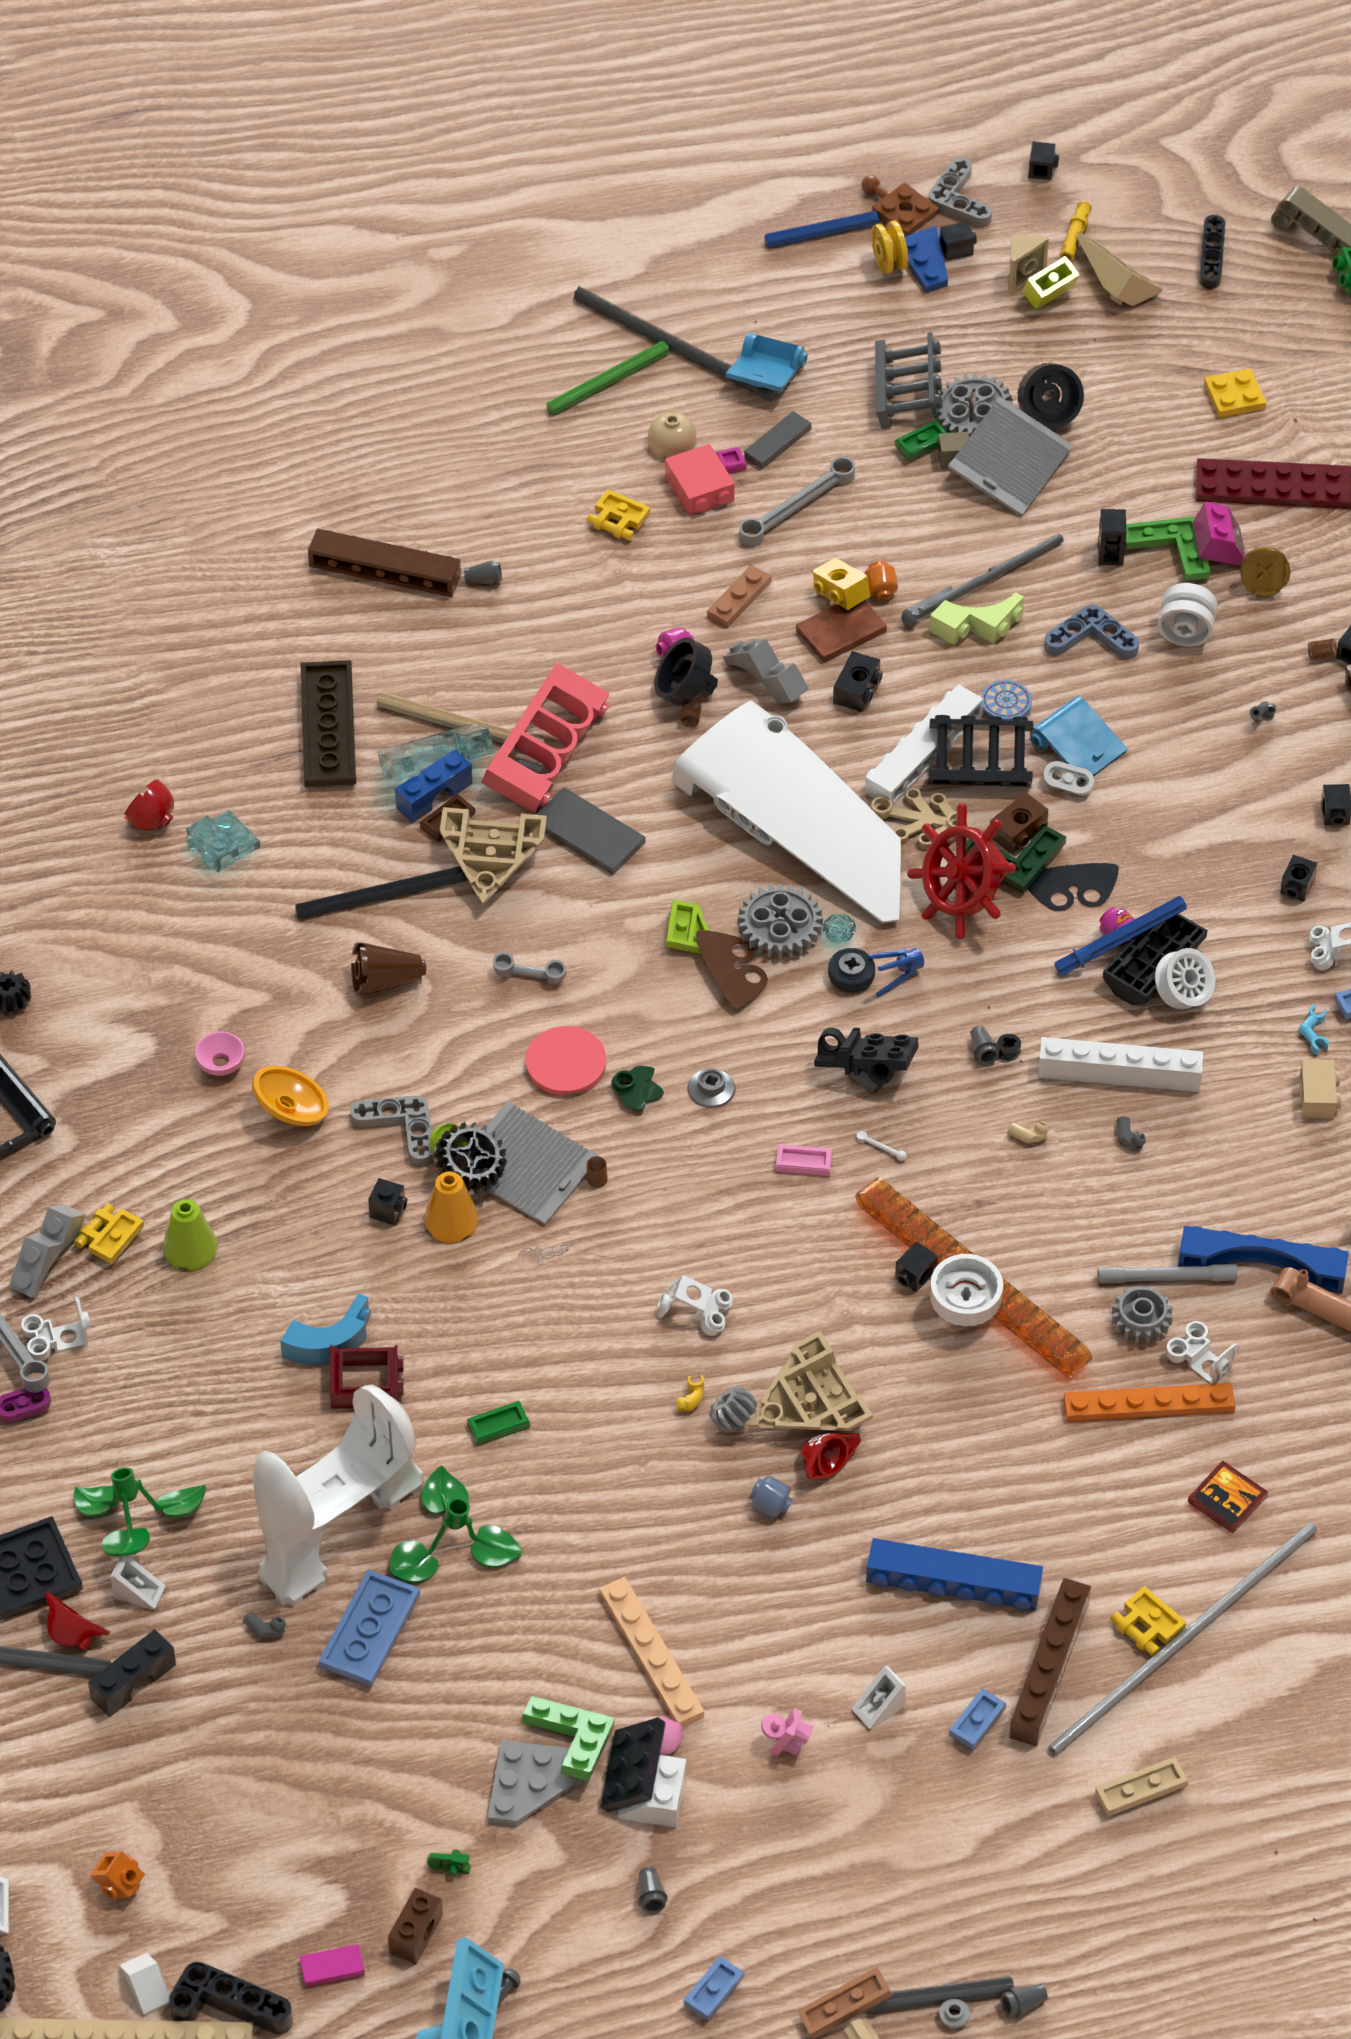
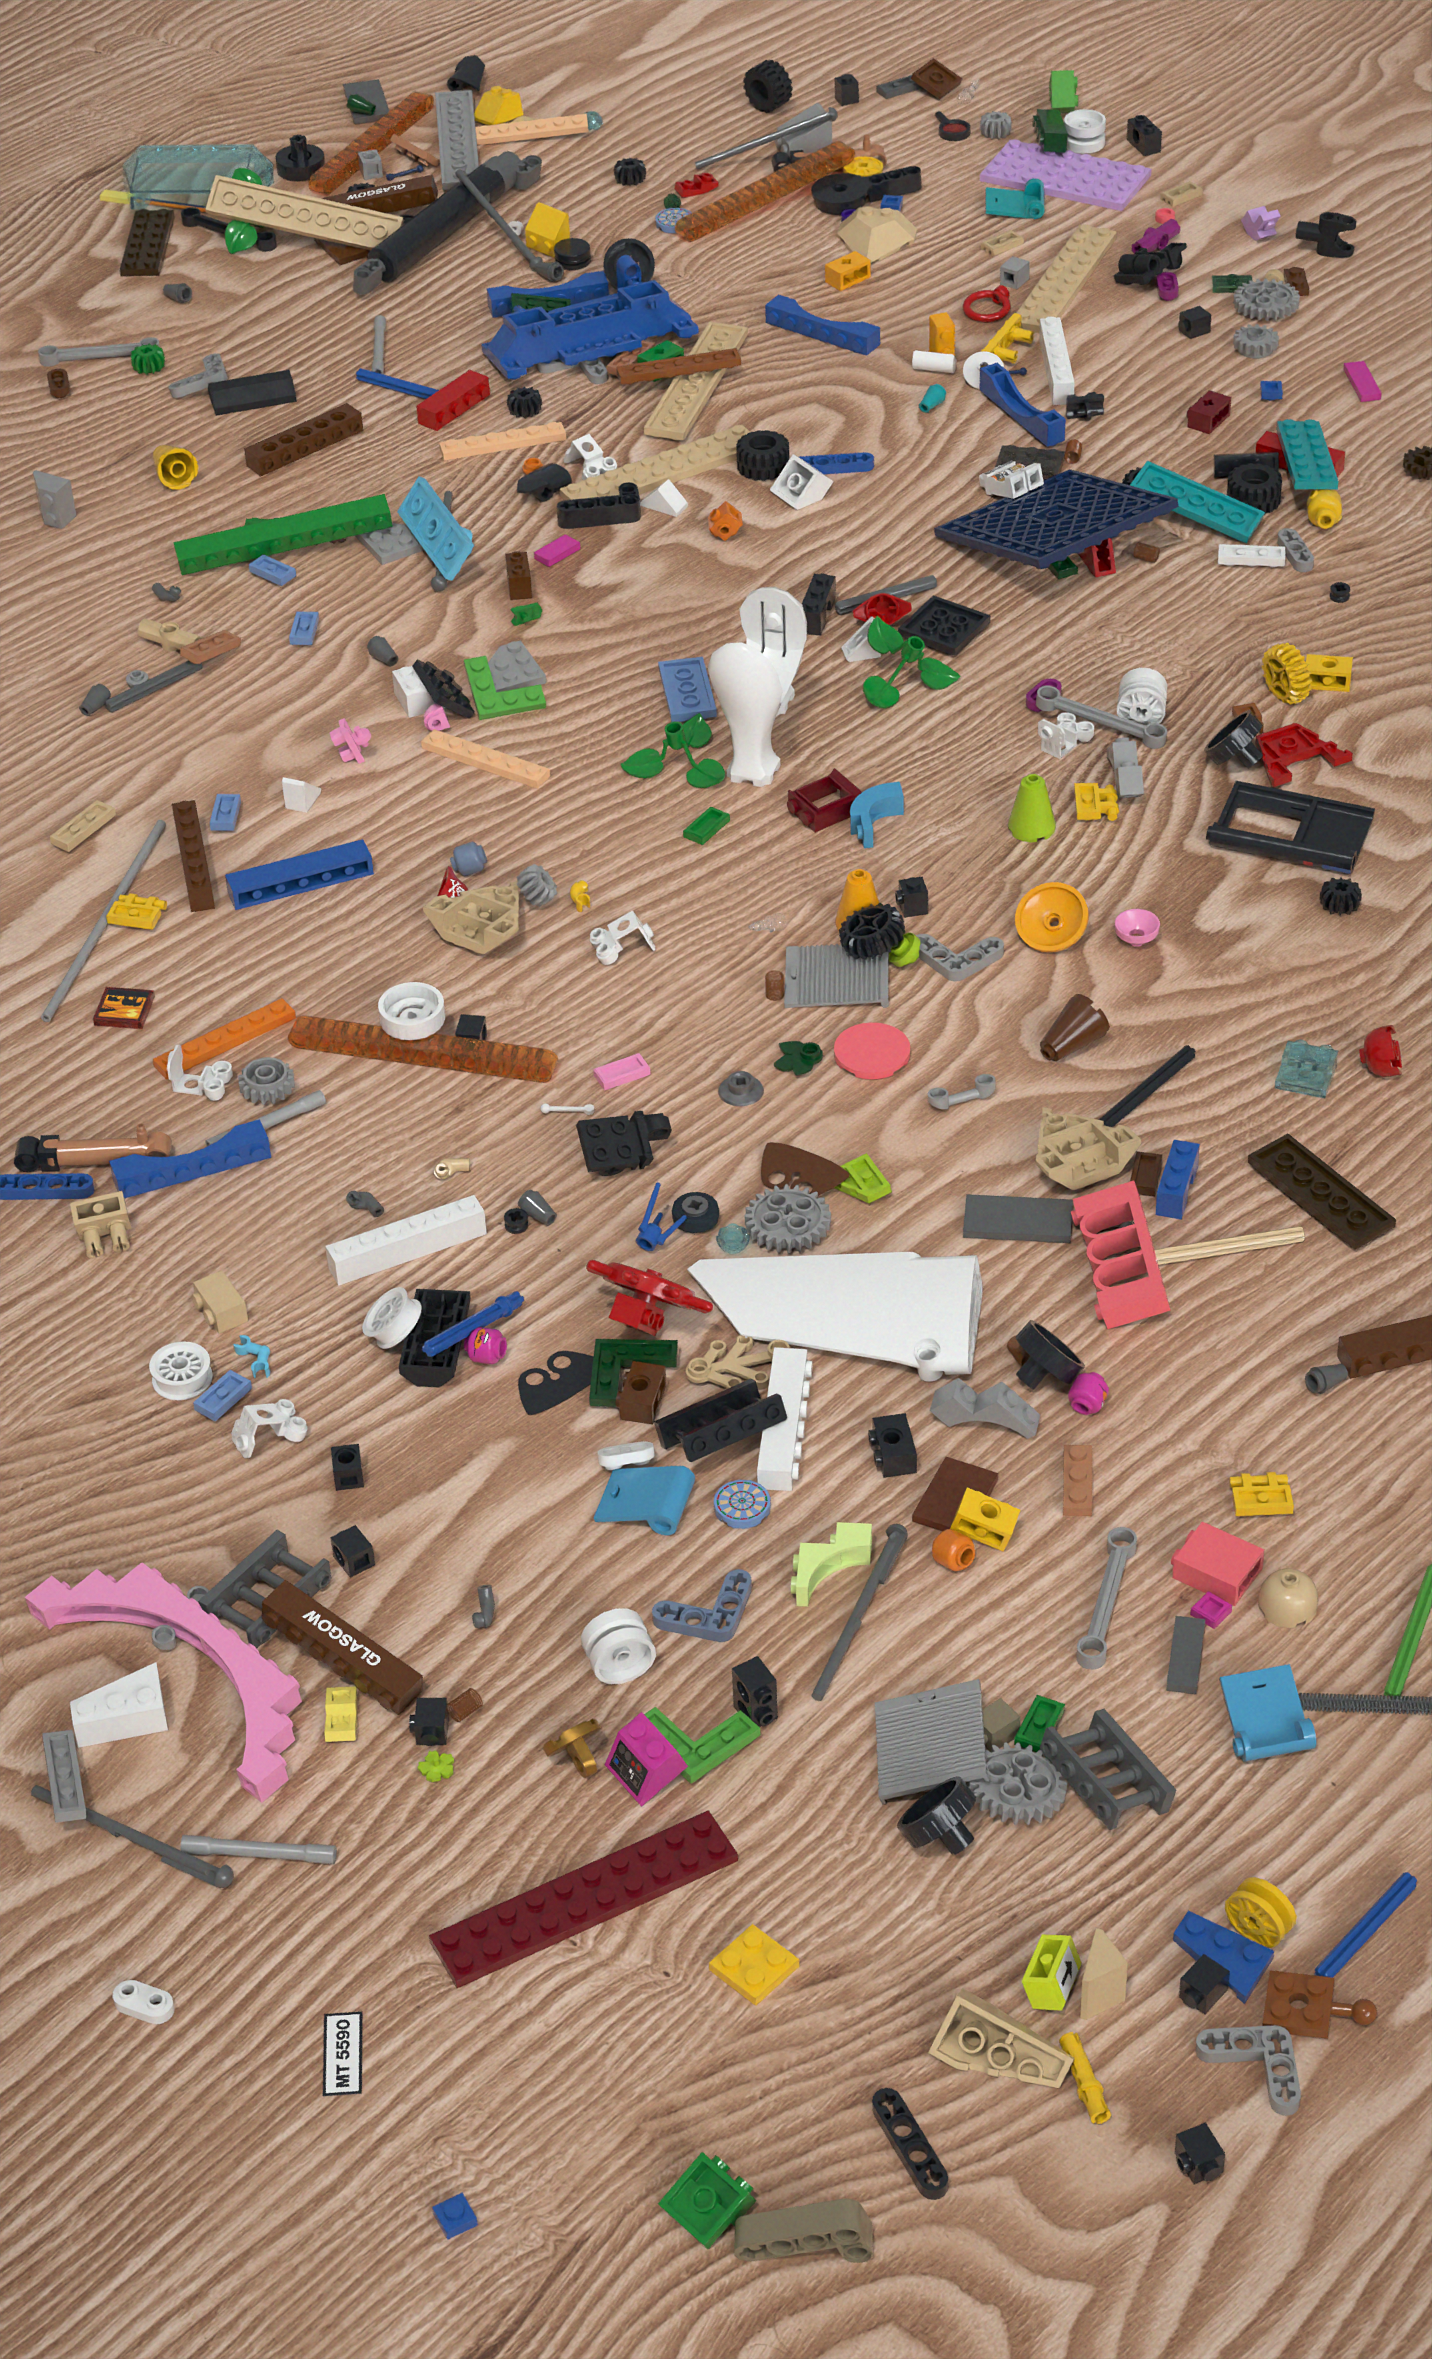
camera: 150 degrees right, 10 degrees down
clear light blue arch [377,723,495,781] -> none

